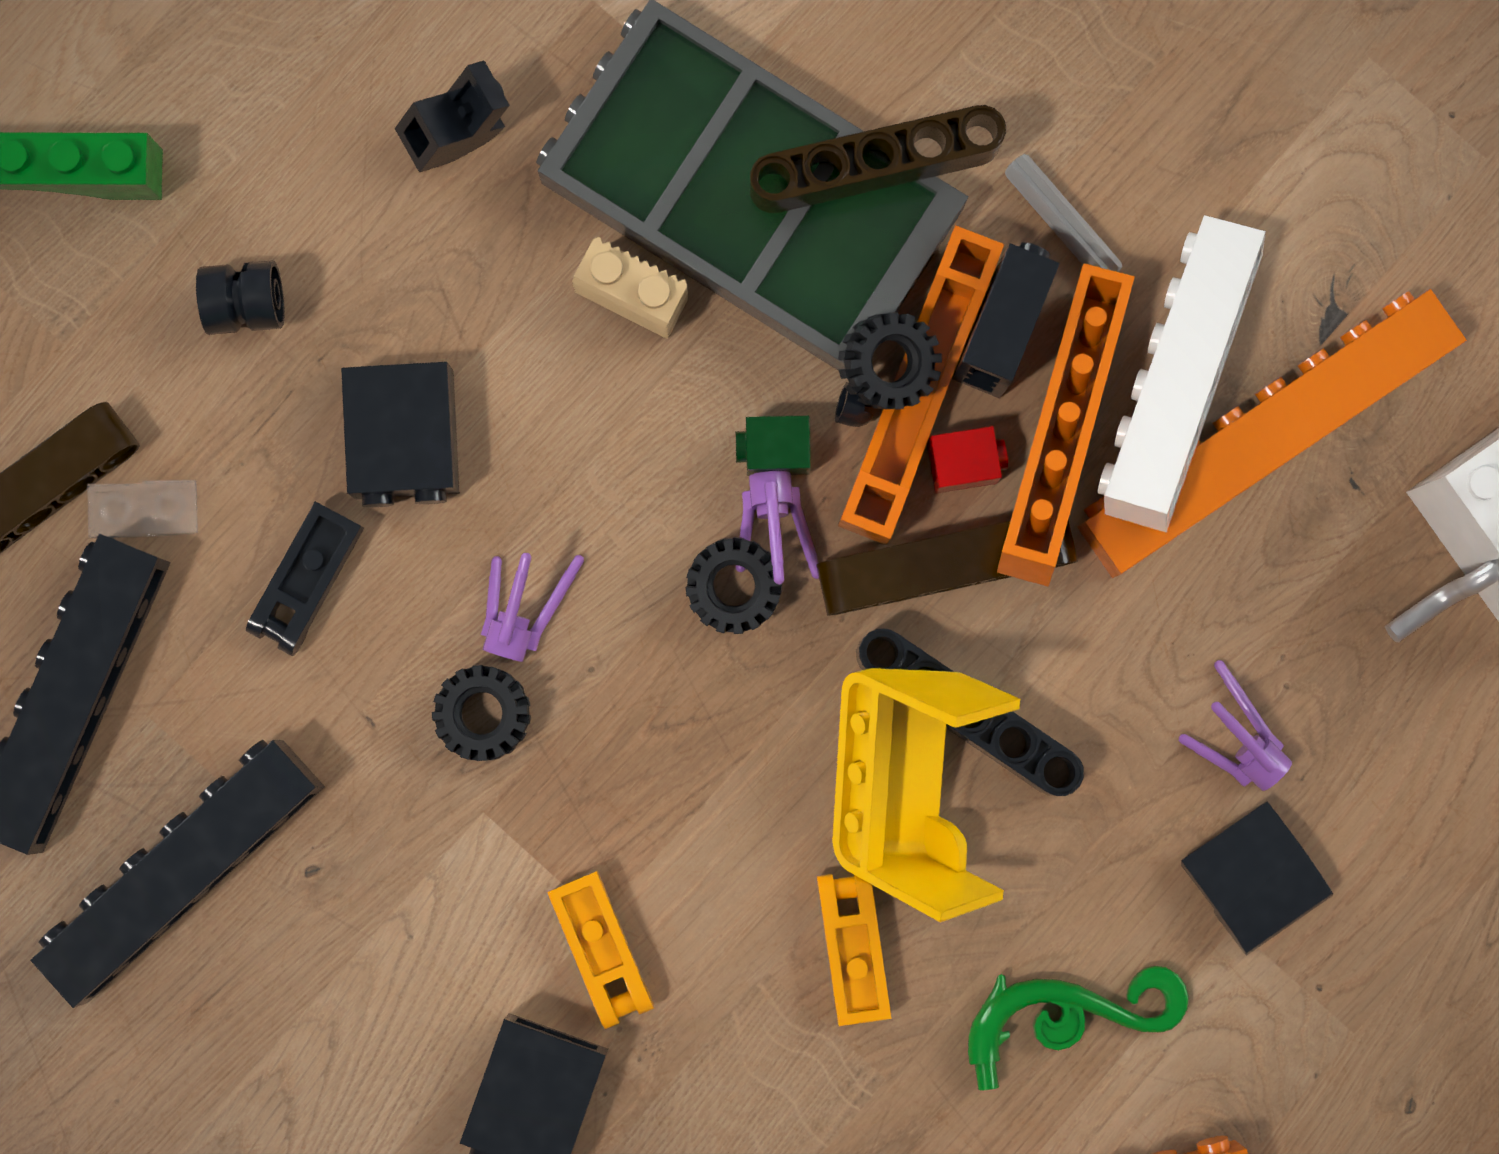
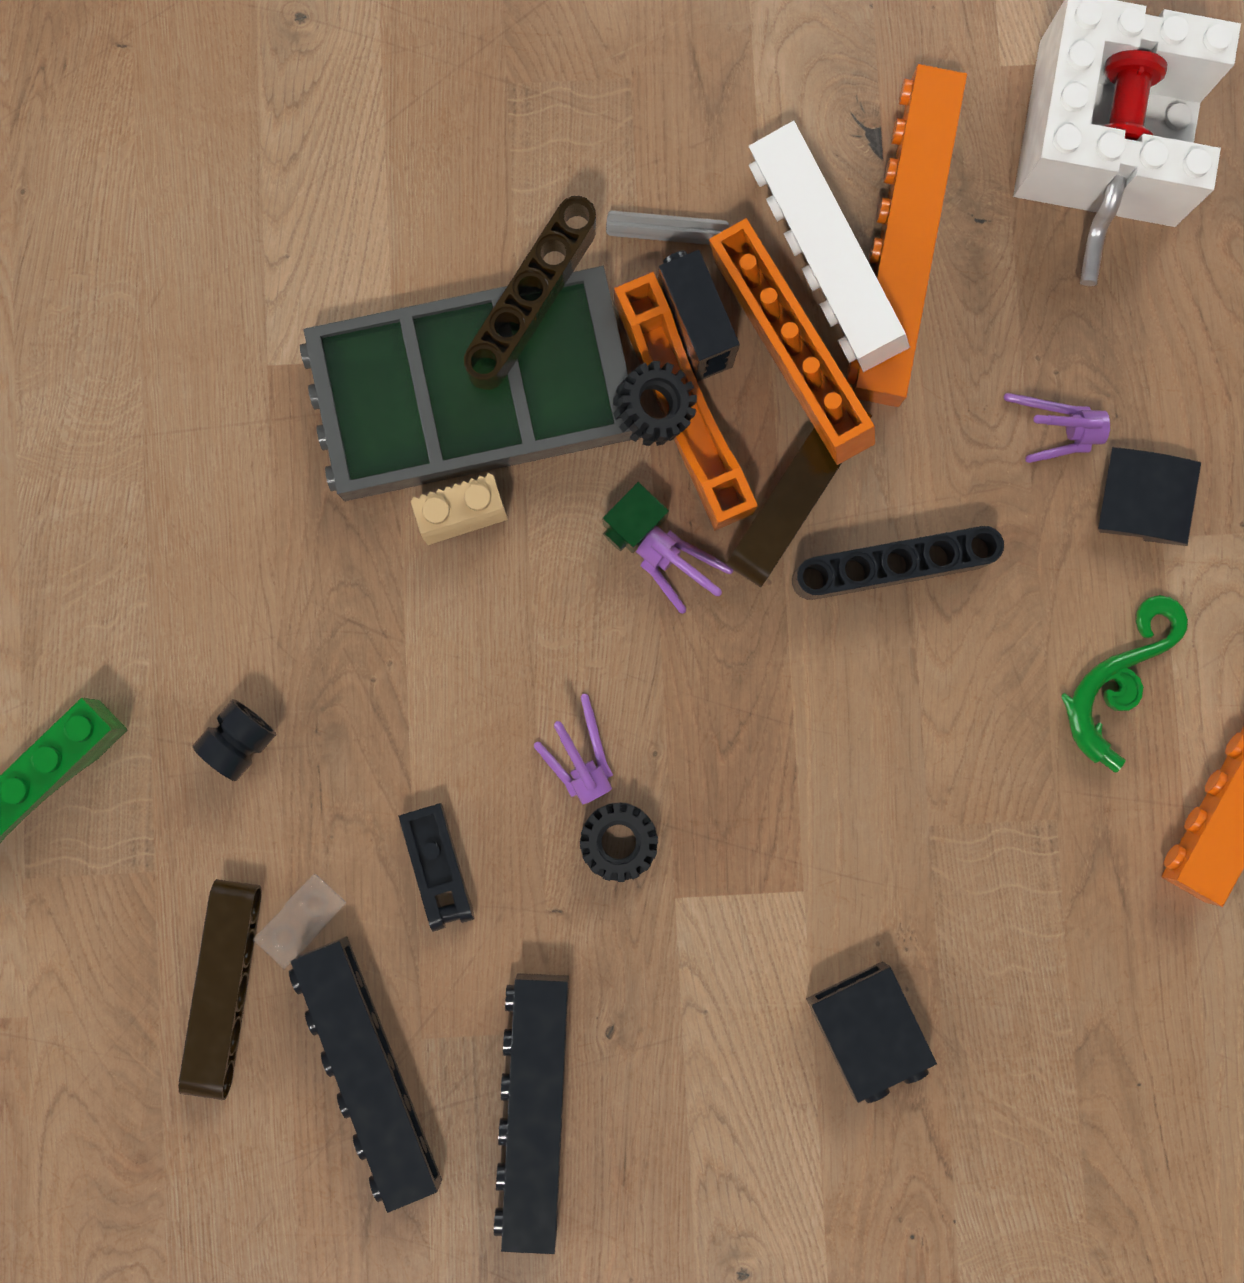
camera: 45 degrees left, 0 degrees up
black brick [341,362,460,507] -> none
black brick [394,60,510,173] -> none
light orange plate [547,870,655,1030] -> none
black tyre [685,537,782,634] -> none
light orange plate [817,874,892,1026] -> none
yellow windscreen [832,668,1021,923] -> none
black hinge [835,382,874,427] -> none
red brick [927,426,1008,494] -> none

